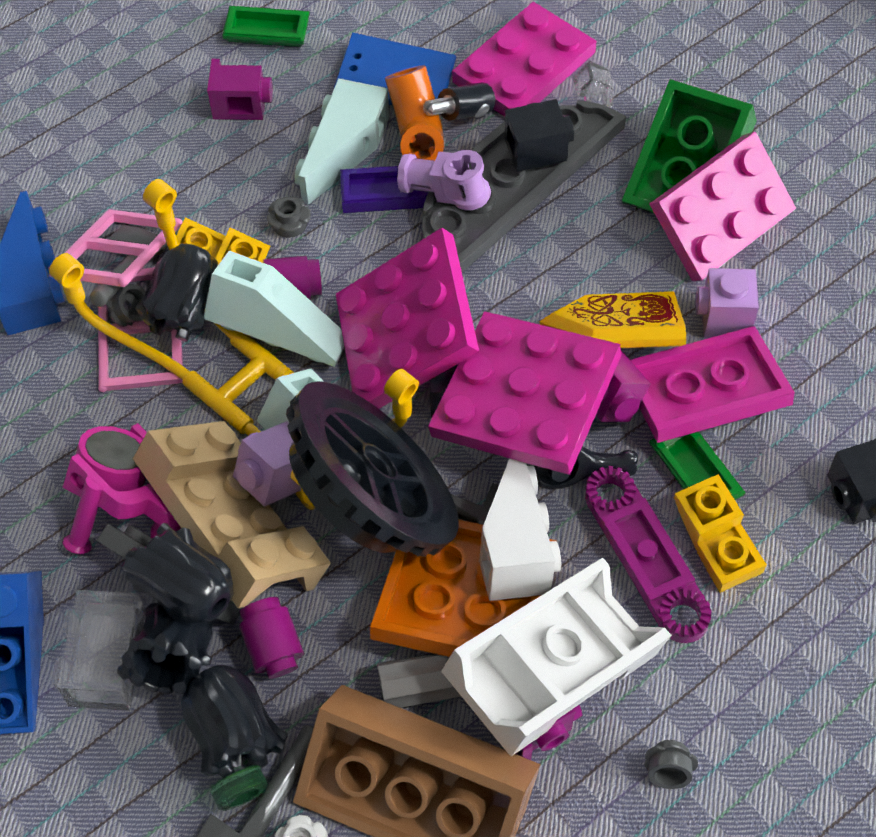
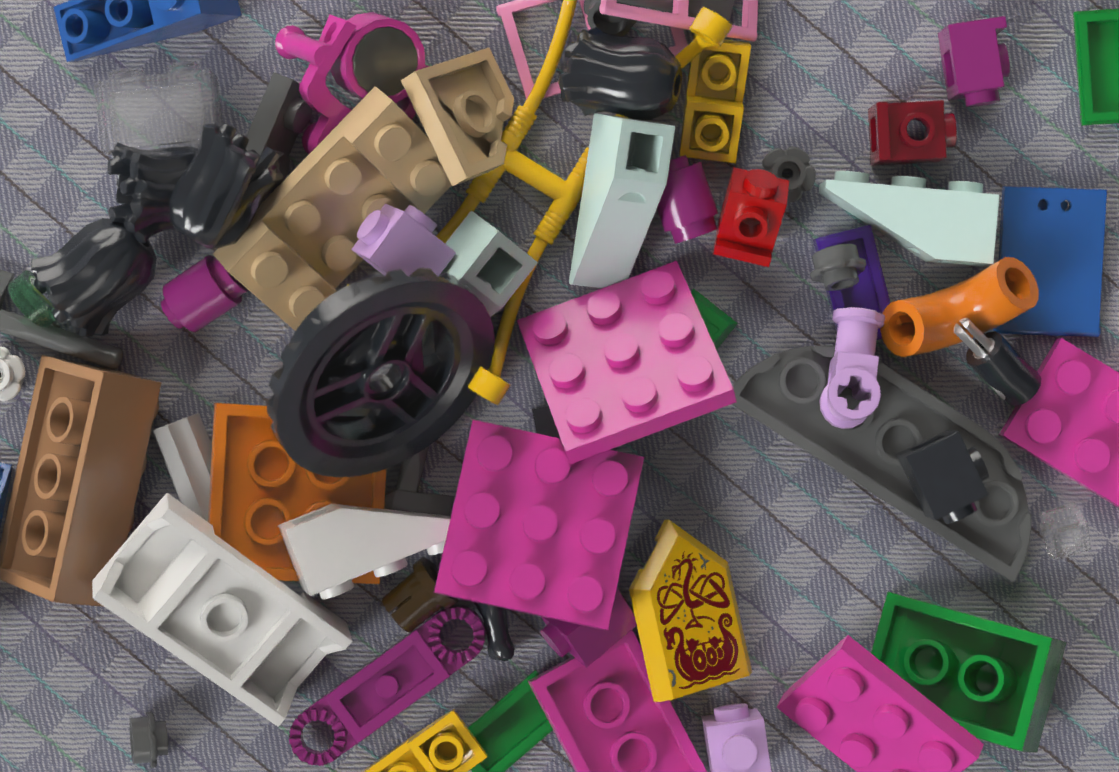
camera: 75 degrees right, 30 degrees up
none -> dark brown bush [382,557,459,633]
none -> tan plate [401,47,514,186]
none -> red brick [713,167,789,267]
none -> dark grey plate [810,244,867,291]
none -> dark red brick [868,100,957,166]

